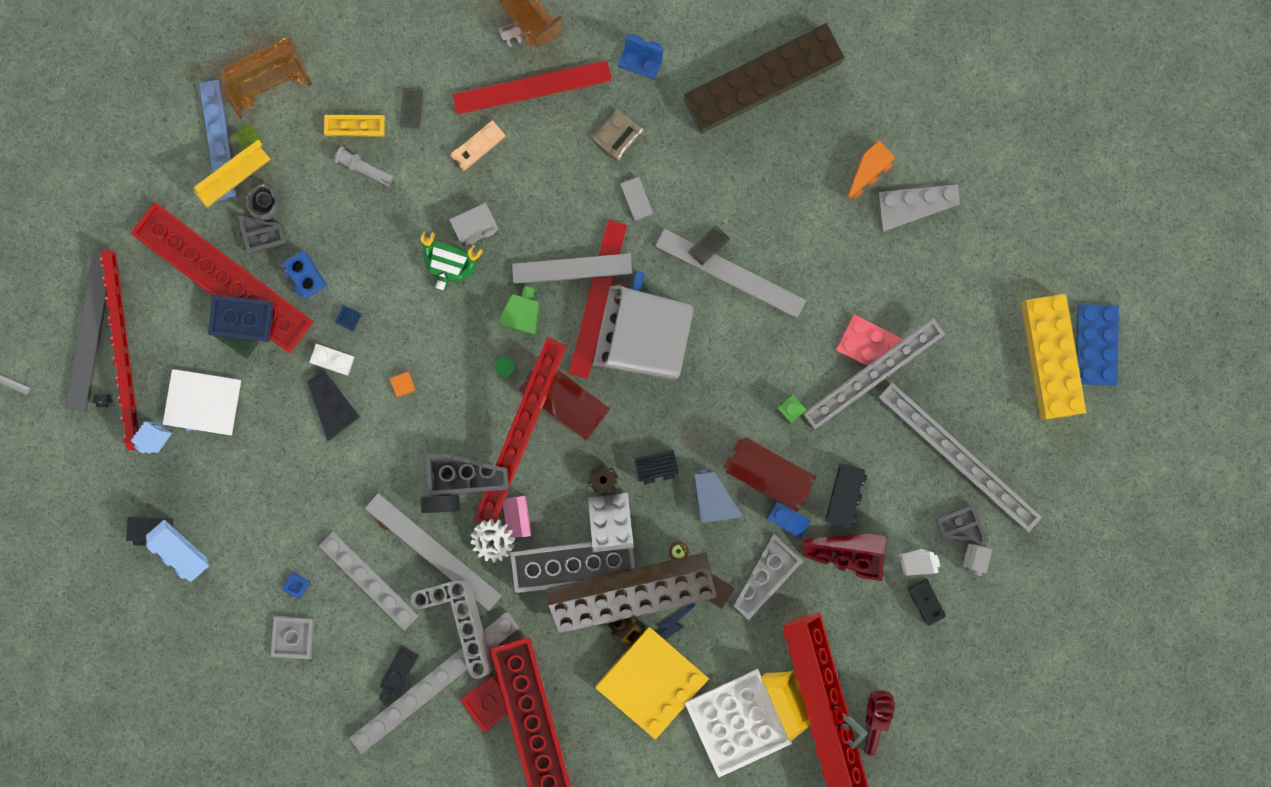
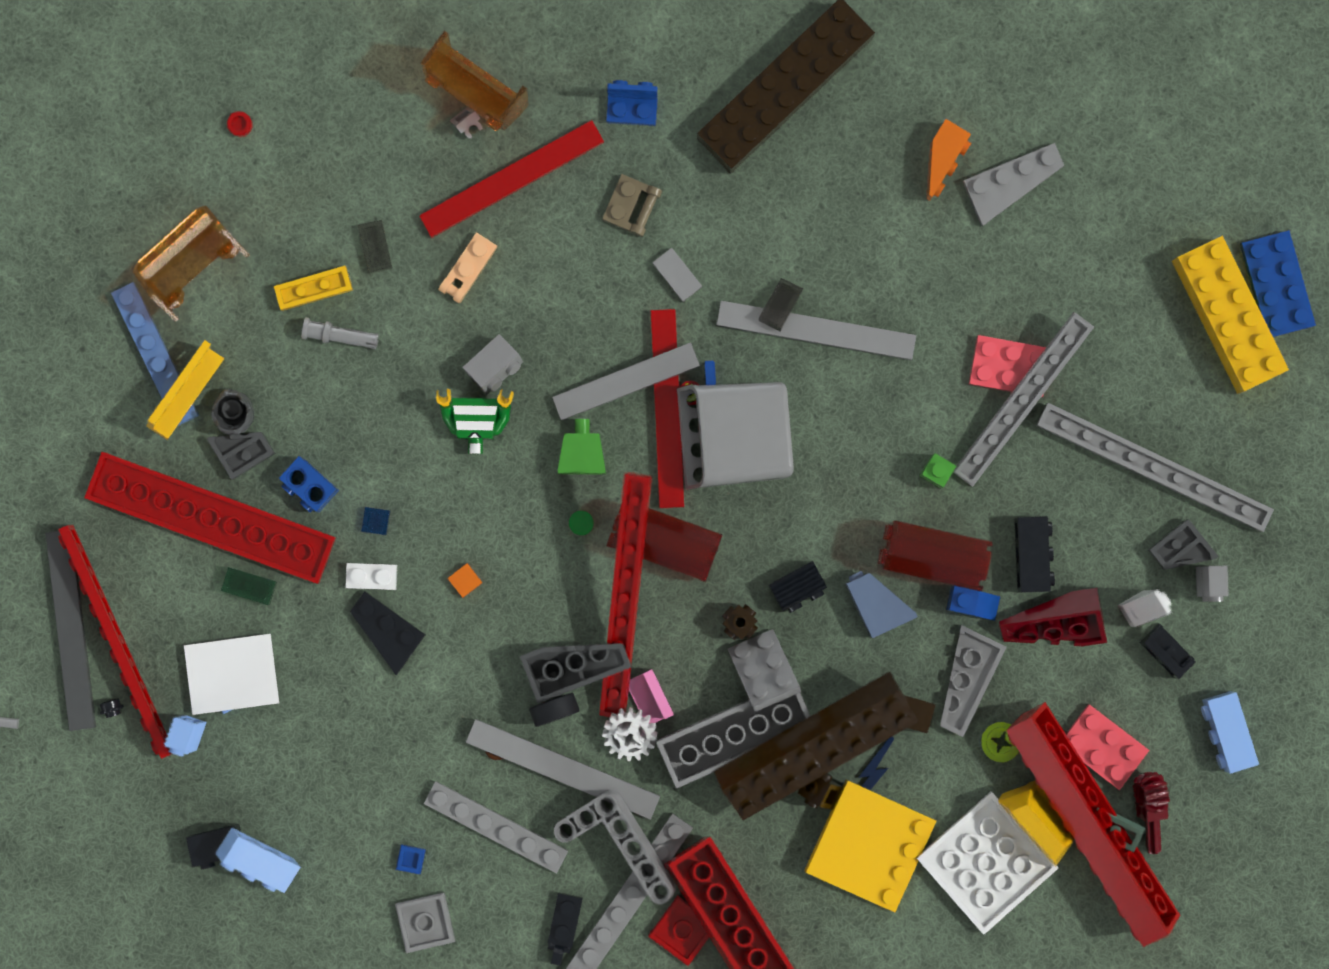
camera: 15 degrees left, 0 degrees up
dark blue tile [208,295,274,342] -> none
clear neon green tile [234,124,262,150] -> none
tile [669,541,689,560] -> none
none -> lime gear [981,722,1019,762]
none -> coral plate [1066,704,1150,790]
none -> light blue brick [1201,691,1259,774]

